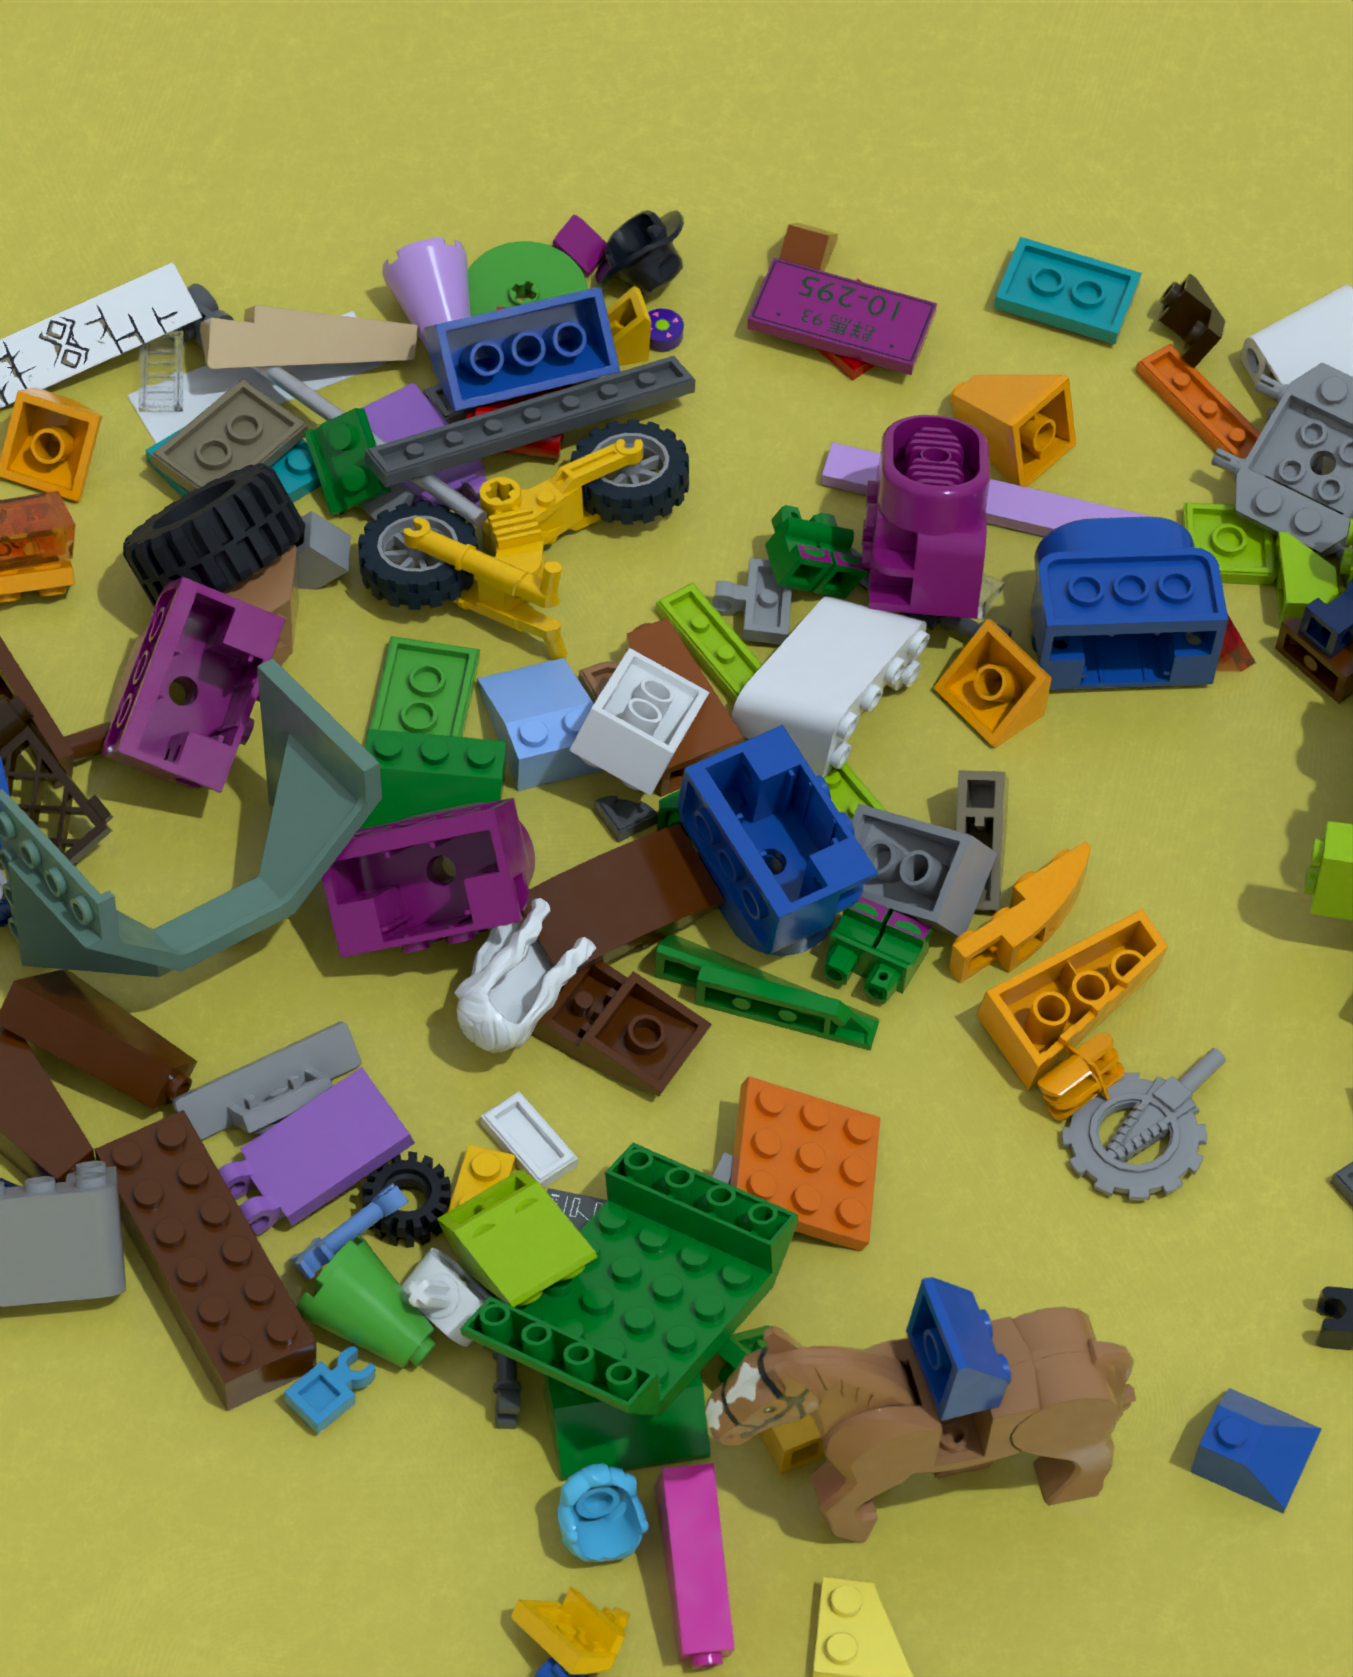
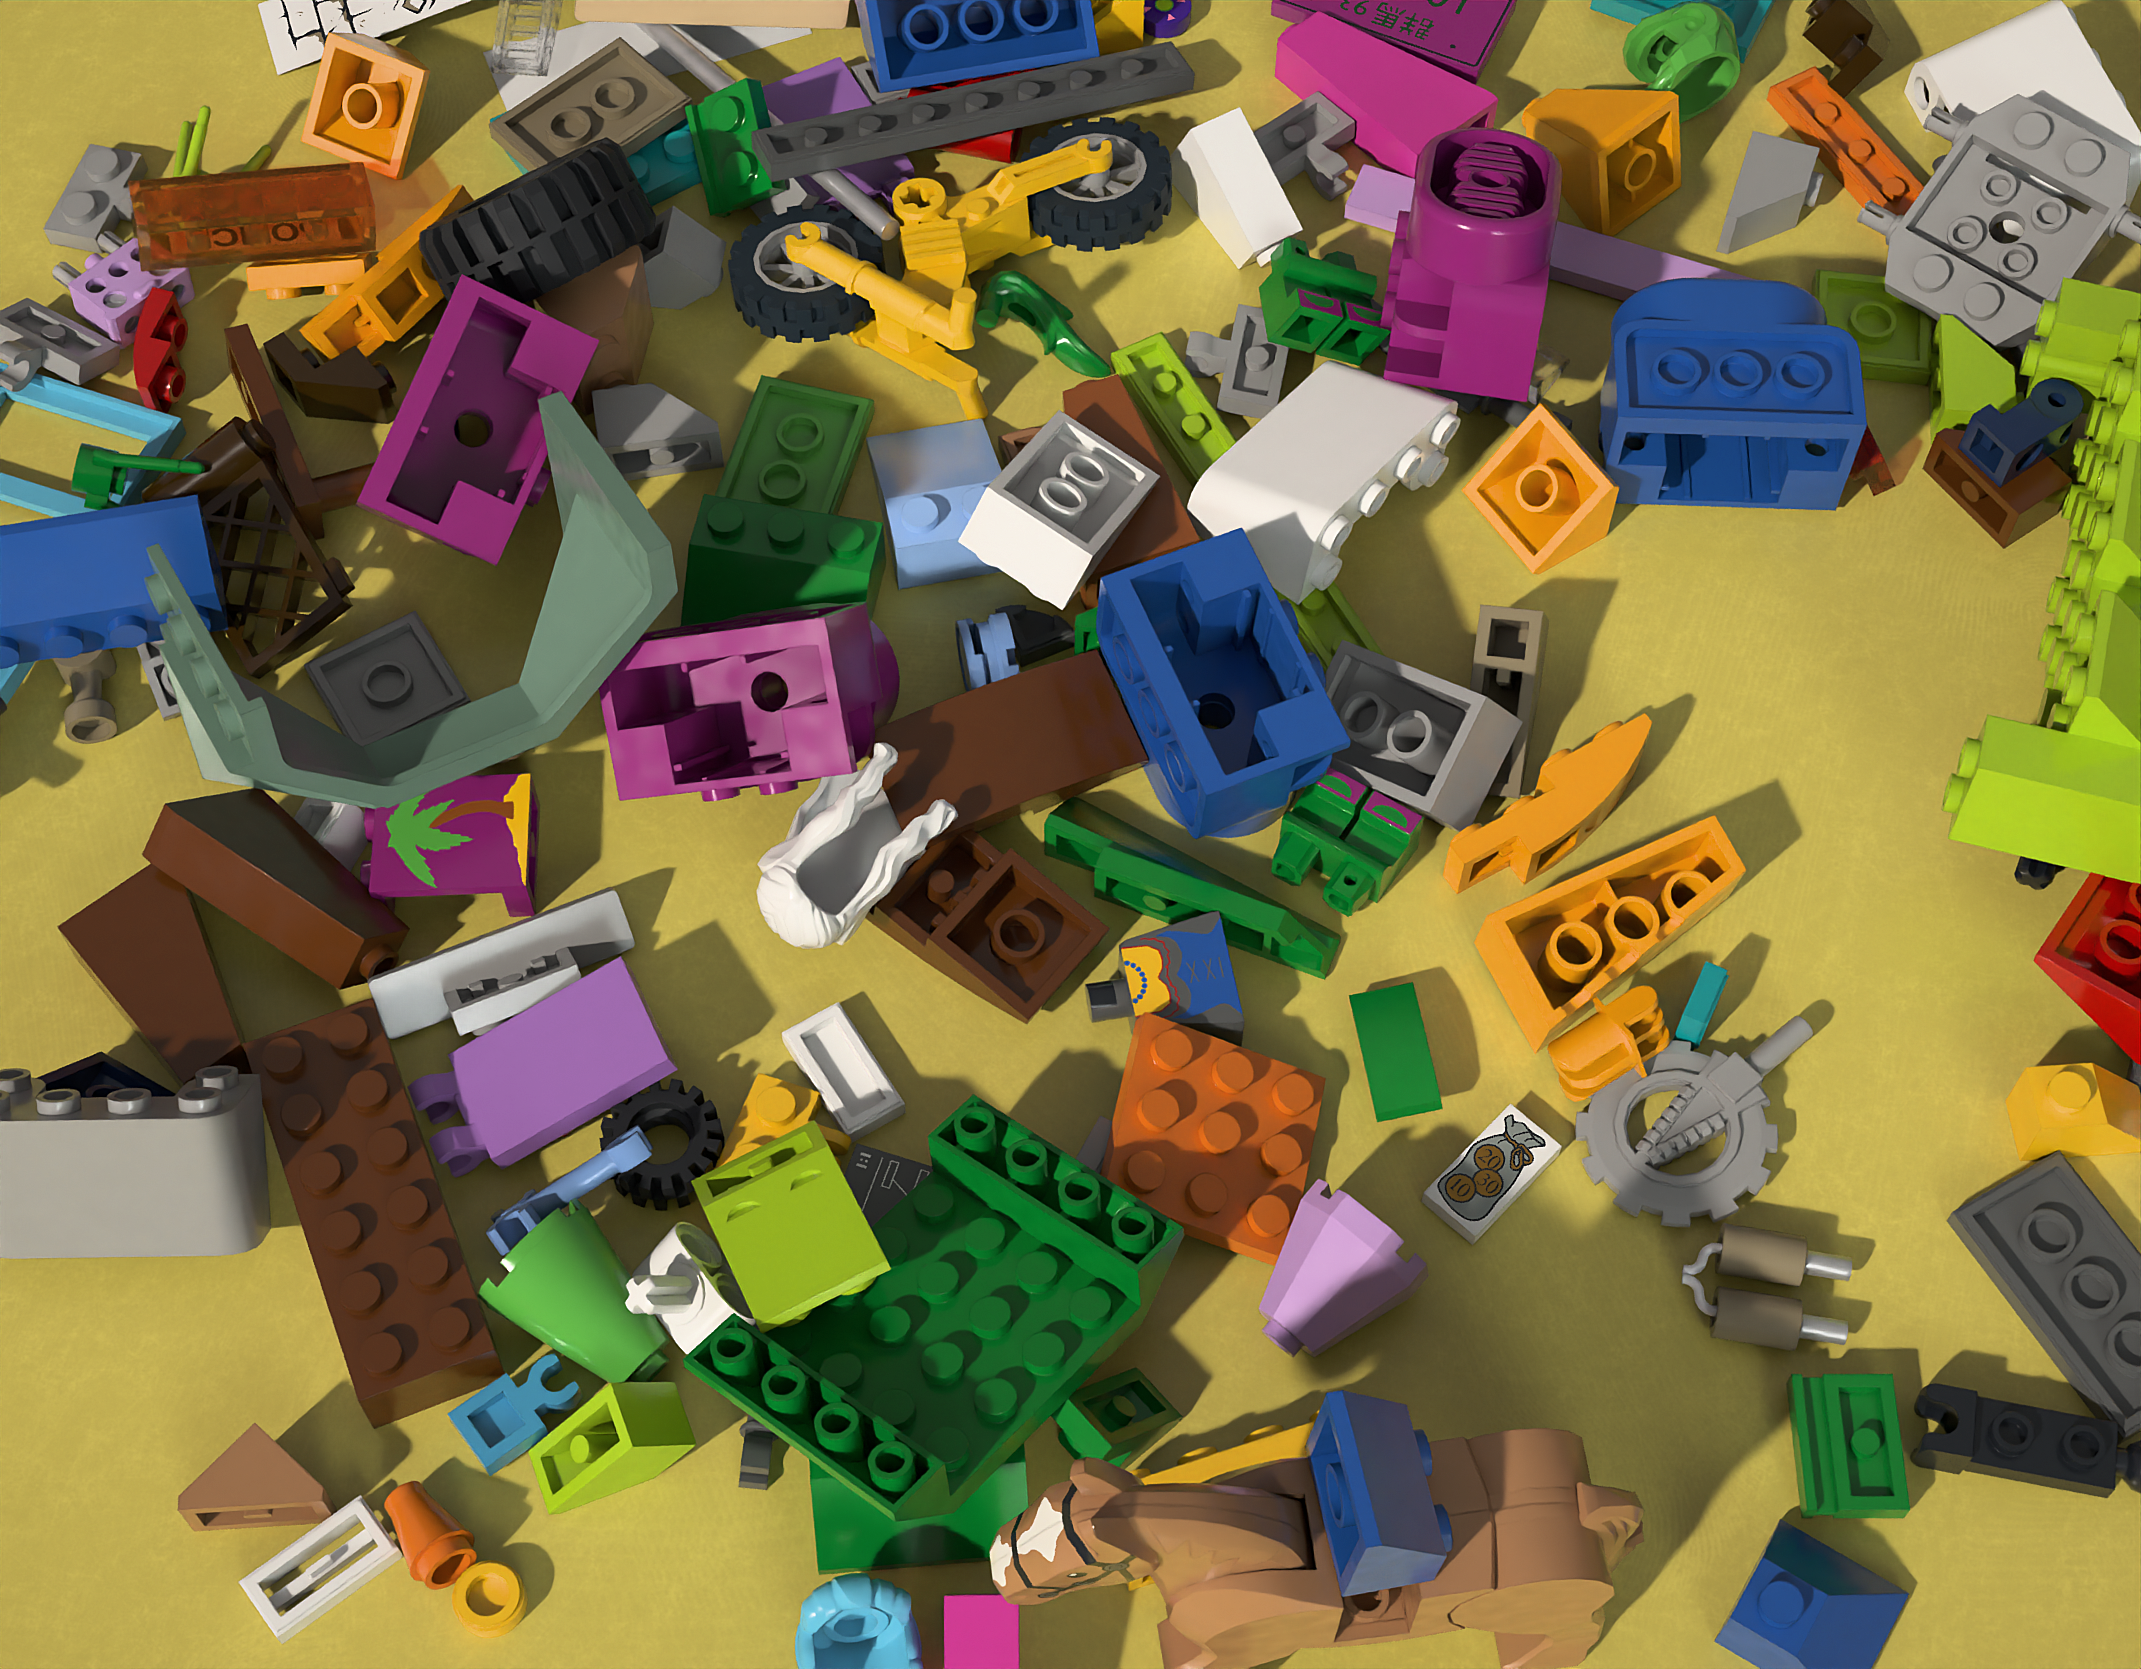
camera: 10 degrees right, 5 degrees up
none -> medium nougat slope [178,1423,337,1532]
none -> white tile [239,1495,403,1644]
none -> dark brown slope [263,332,397,424]
none -> white slope [294,797,368,871]
none -> light orange slope [299,185,474,363]
none -> light grey tile [304,611,471,747]
none -> magenta panel [360,773,540,917]
none -> orange cone [384,1481,477,1590]
none -> yellow tile [452,1560,528,1638]
none -> lime slope [528,1382,697,1515]
none -> light grey slope [592,383,724,481]
none -> medium blue wheel [955,612,1019,692]
none -> green piece [975,270,1112,378]
none -> torso [1085,911,1245,1047]
none -> white slope [1170,107,1303,269]
none -> light grey plate [1254,91,1355,201]
none -> lavender cone [1259,1178,1429,1357]
none -> dark pink slope [1274,11,1498,179]
none -> green slope [1349,982,1443,1123]
none -> tile [1421,1104,1562,1245]
none -> bright green helmet [1622,0,1741,124]
none -> teal tile [1673,961,1729,1051]
none -> dark tan piece [1682,1223,1852,1351]
none -> light grey slope [1716,131,1824,254]
none -> green plate [1786,1374,1910,1518]

